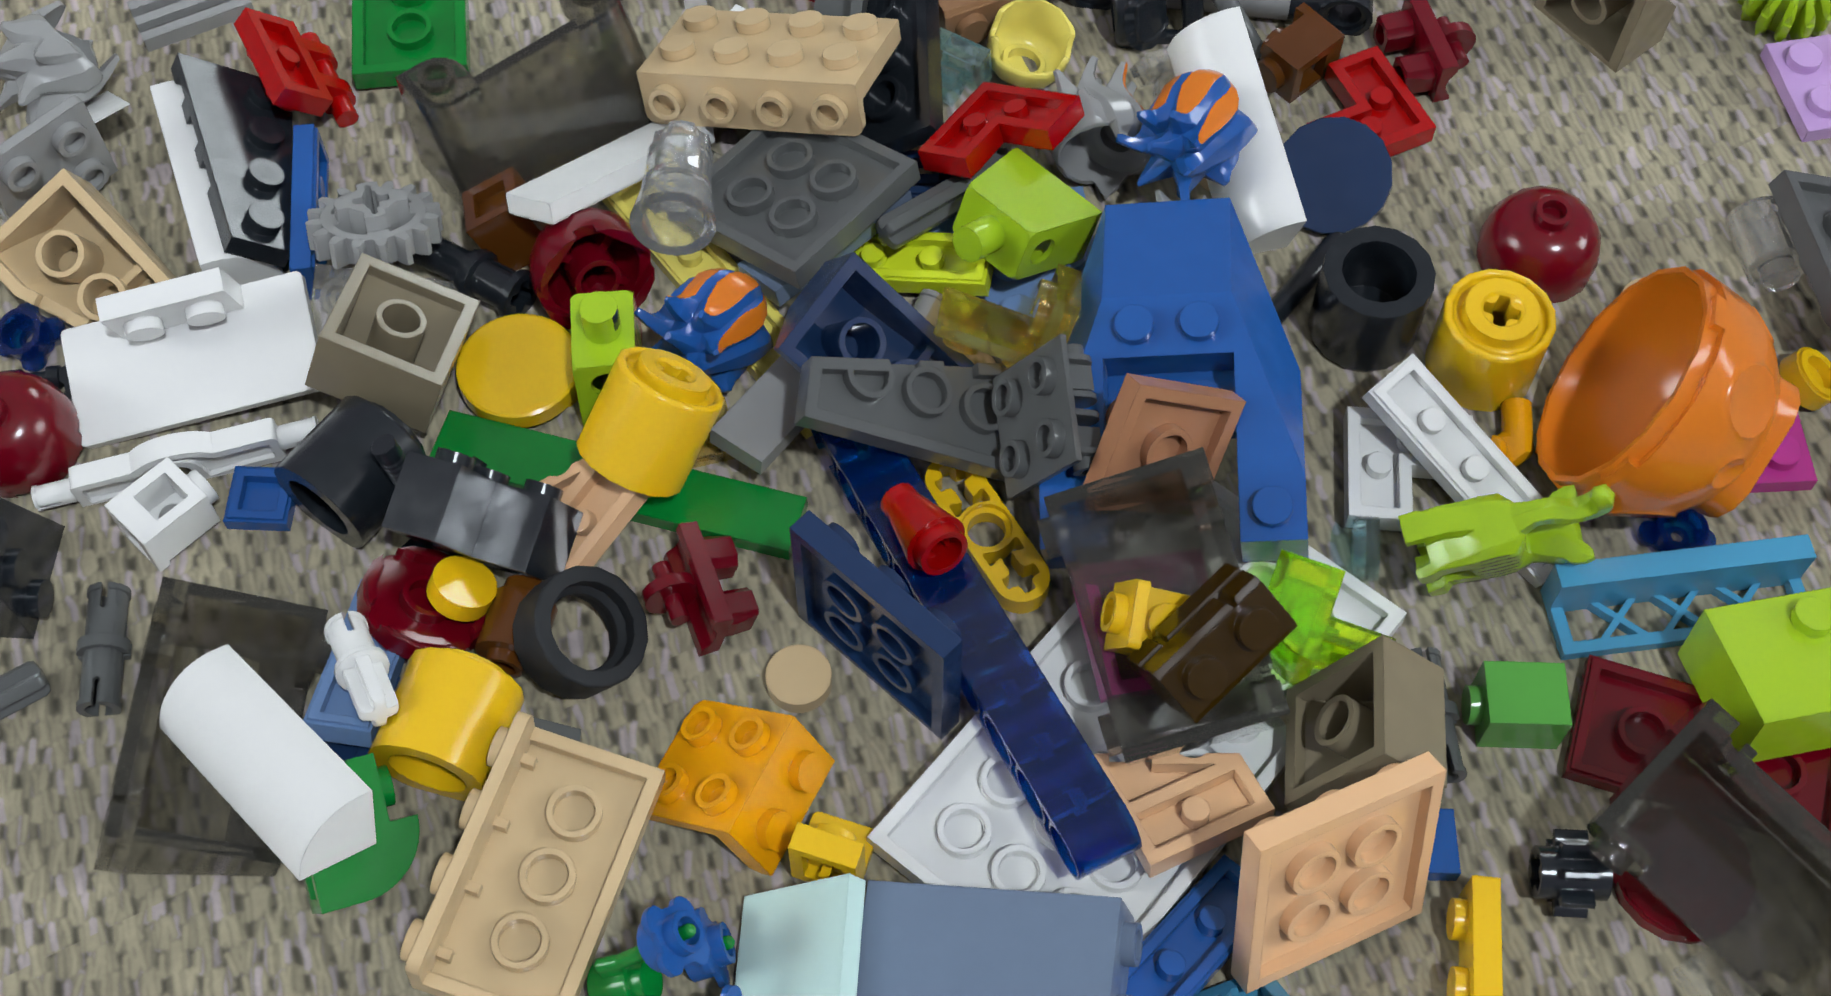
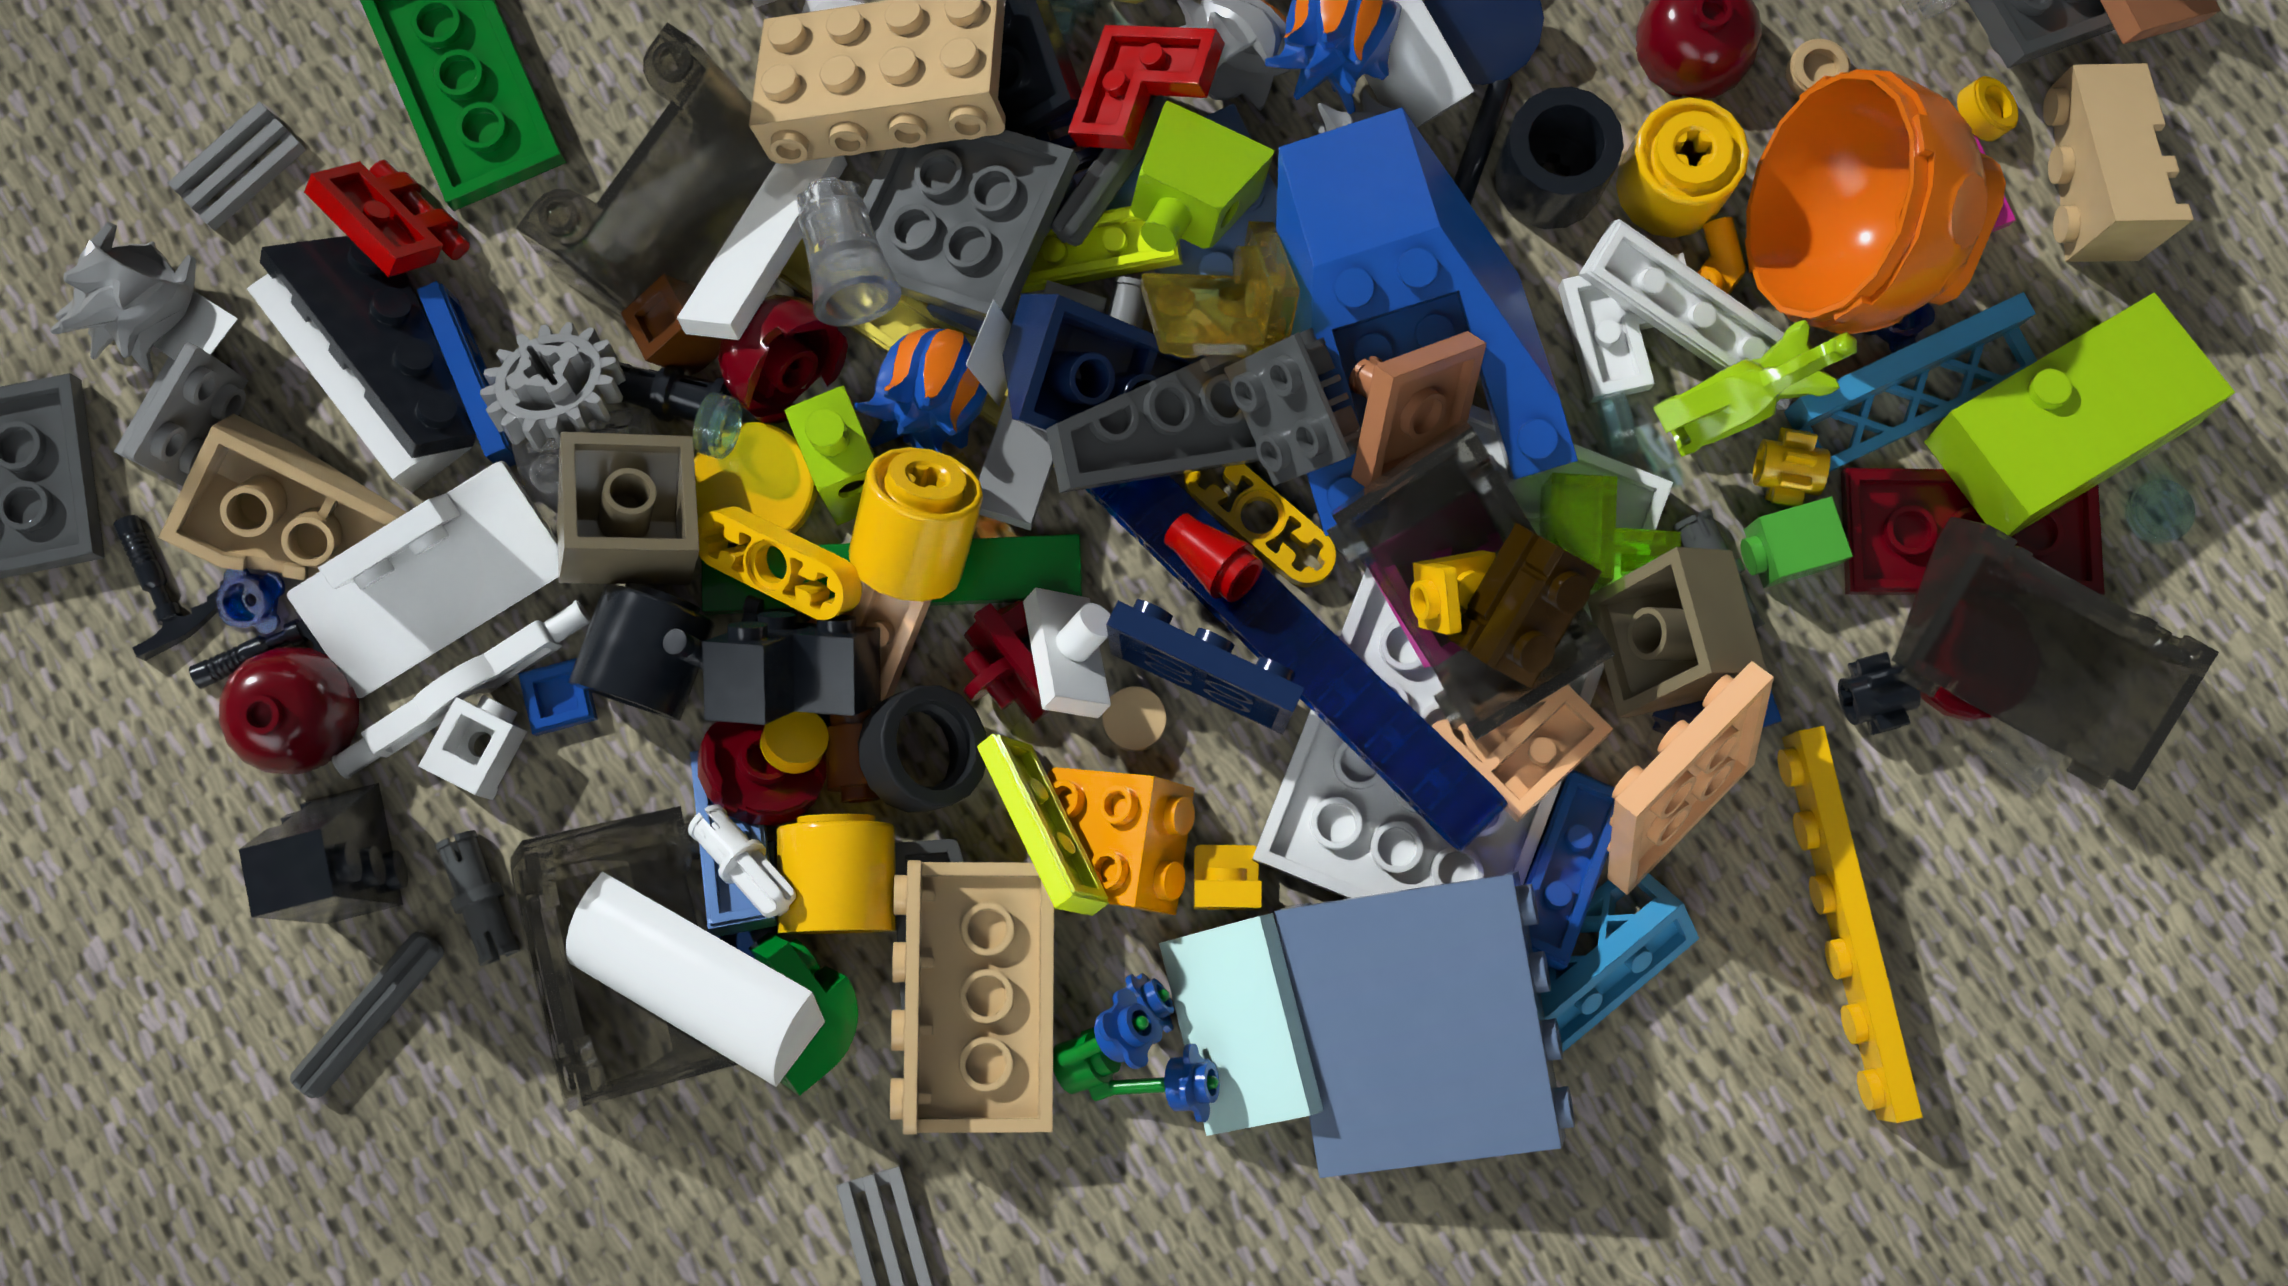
camera: 15 degrees left, 20 degrees up
none -> clear light blue tile [693,392,742,459]
none -> yellow beam [698,506,862,620]
none -> white sticker [966,300,1011,406]
none -> neon yellow tile [977,733,1109,916]
none -> white tile [1023,587,1111,718]
none -> yellow gear [1753,427,1830,507]

